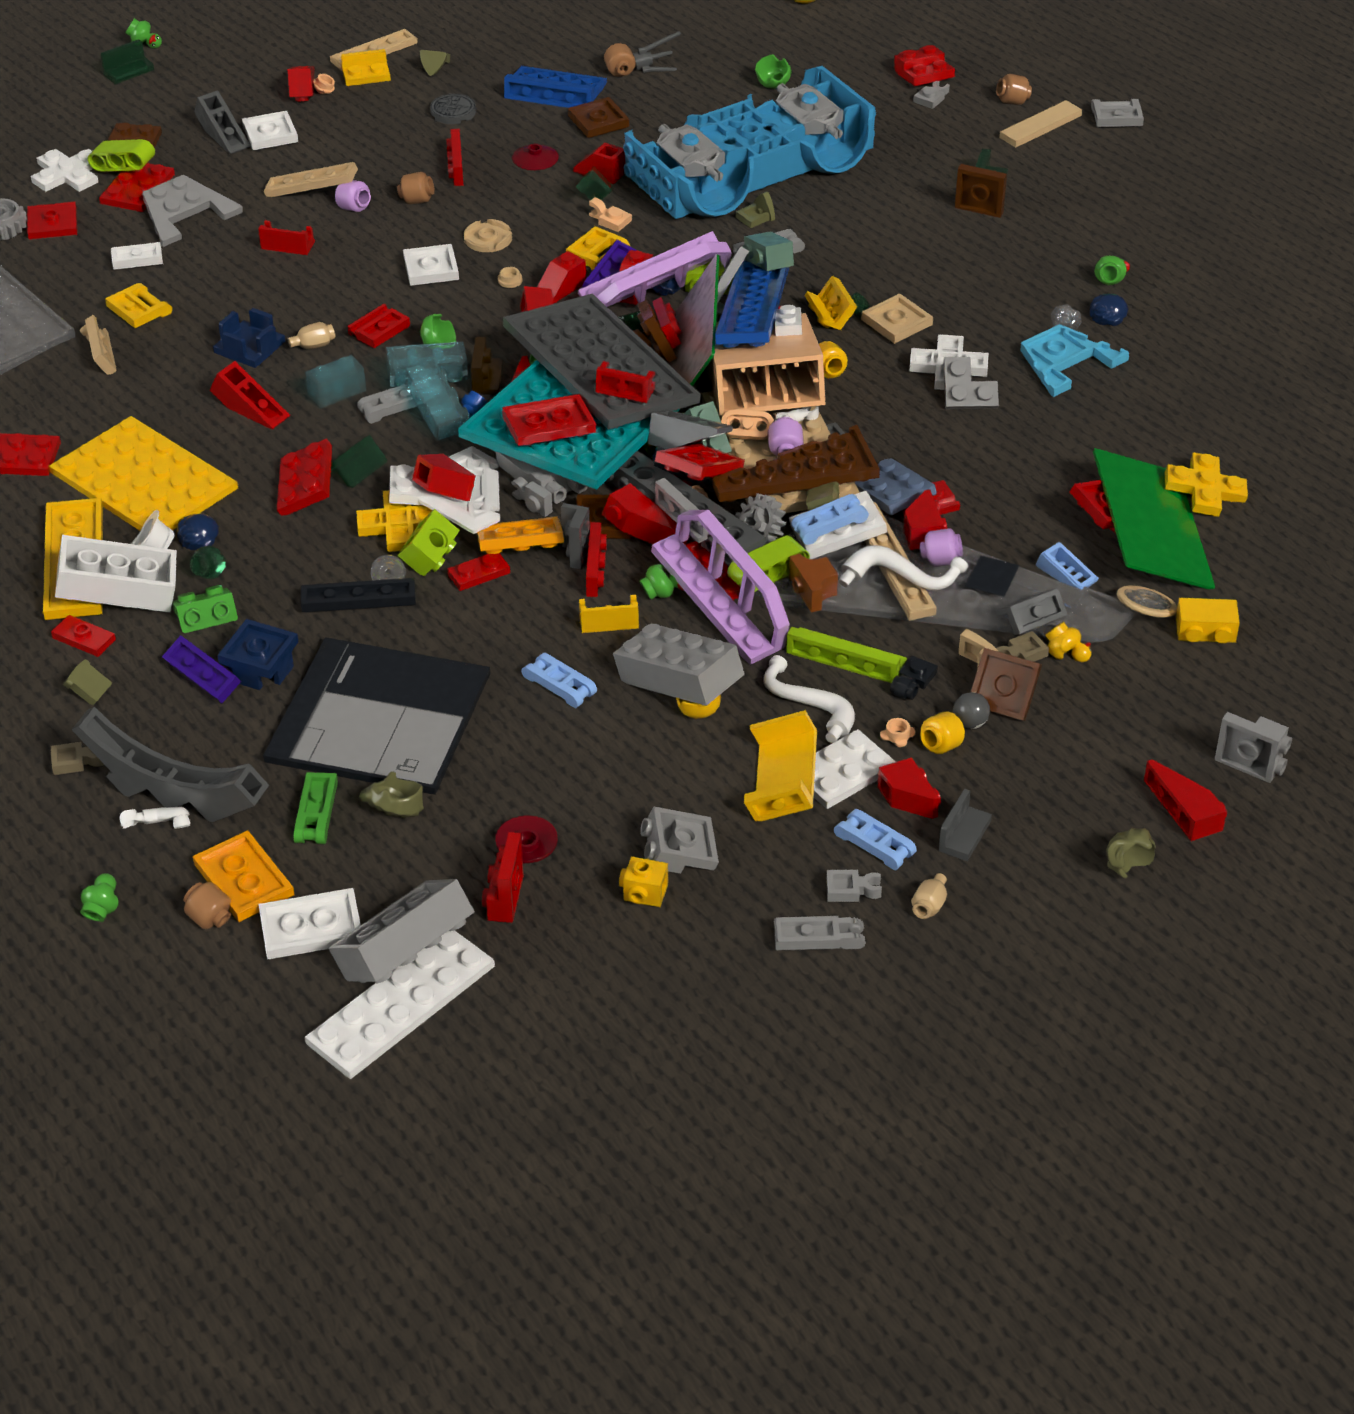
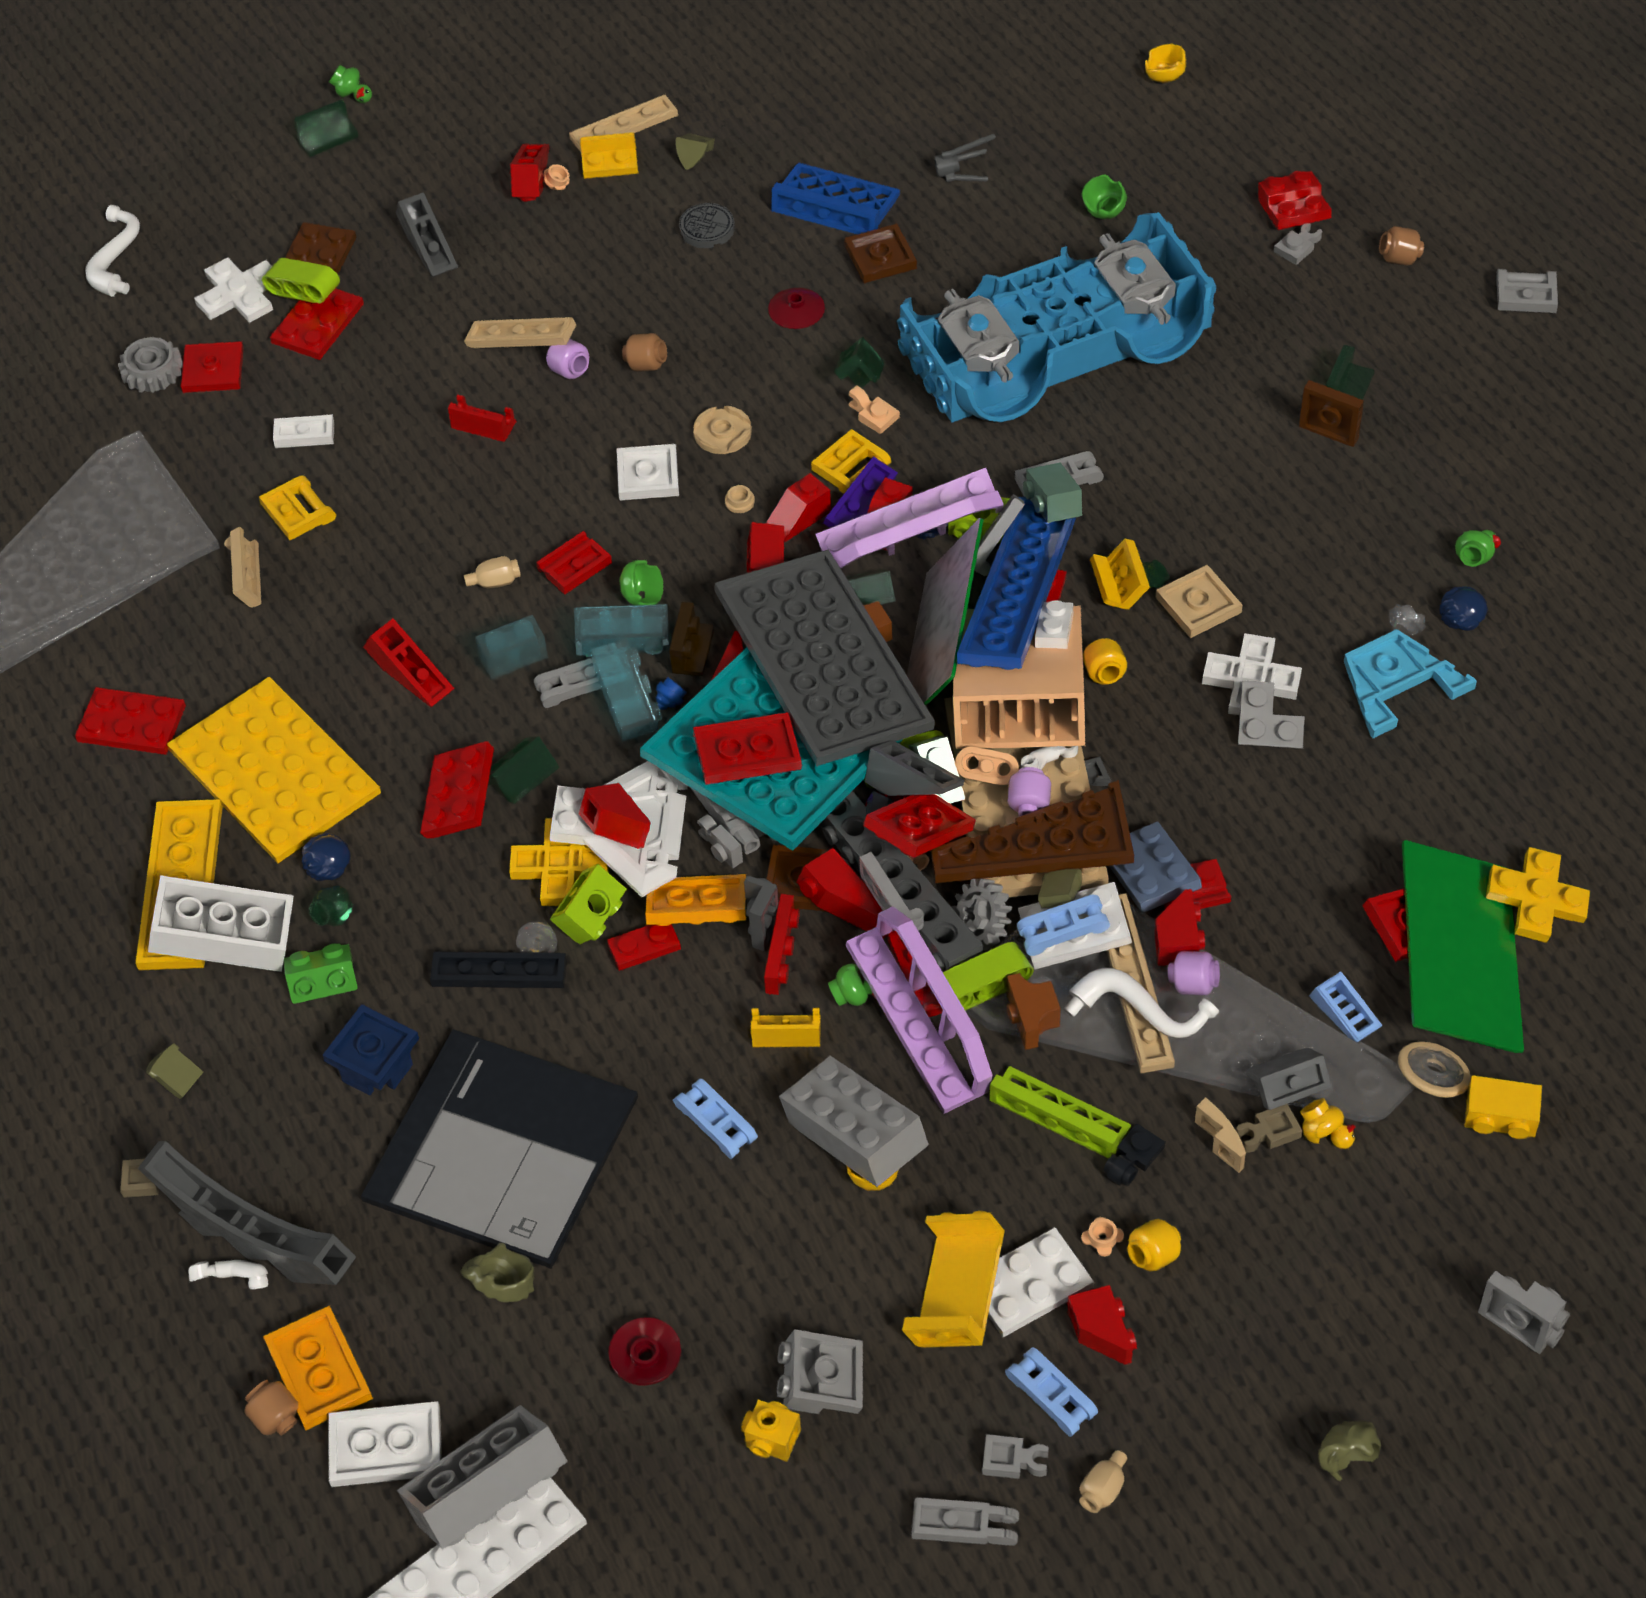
camera: 10 degrees right, 10 degrees up
red plate [51,615,116,657] -> none
bright green animal [80,873,119,922] -> none
white piece [131,510,174,549] -> none
light grey wing [143,175,243,247] -> none
dark purple plate [162,635,241,703] -> none
dark blue panel [213,308,286,368] -> none
white plate [242,111,298,150] -> none
bright green plate [294,772,338,844] -> none
red plate [446,129,464,186] -> none
red plate [482,832,524,923] -> none
red slope [573,143,625,184] -> none
red hinge [595,361,656,403] -> none
medium nougat head [604,43,636,77] -> none
reddish brown plate [637,299,677,363] -> none
red plate [652,297,682,348] -> none
olive tile [736,192,775,228] -> none
white animal [763,655,855,743] -> none
dark grey panel [939,789,992,862] -> none
dark grey piece [952,692,990,729] -> none
black sticker [965,555,1020,597] -> none
reddish brown plate [971,648,1042,721] -> none
tan tile [999,100,1082,148] -> none
red slope [1144,759,1227,841] -> none

